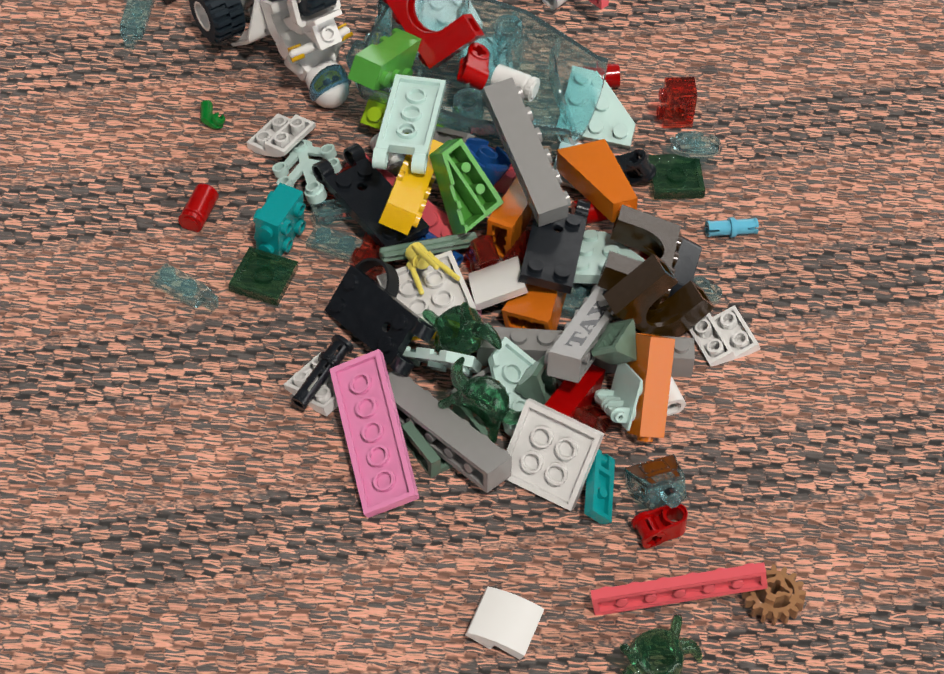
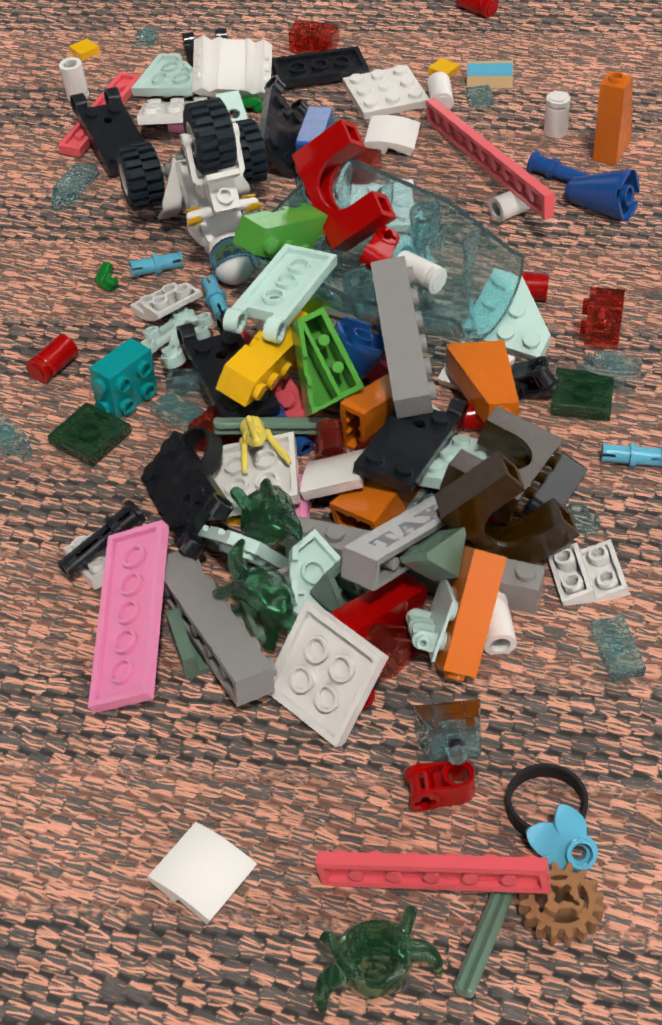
camera: 20 degrees right, 5 degrees down
teal plate [584,449,615,525] -> none
none -> medium azure pin [128,251,184,277]
none -> medium azure pin [201,275,228,320]
none -> sand green axle [453,892,515,999]
none -> black tyre [506,763,588,837]
none -> medium azure plate [525,804,598,872]
none -> clear light blue plate [590,615,646,682]

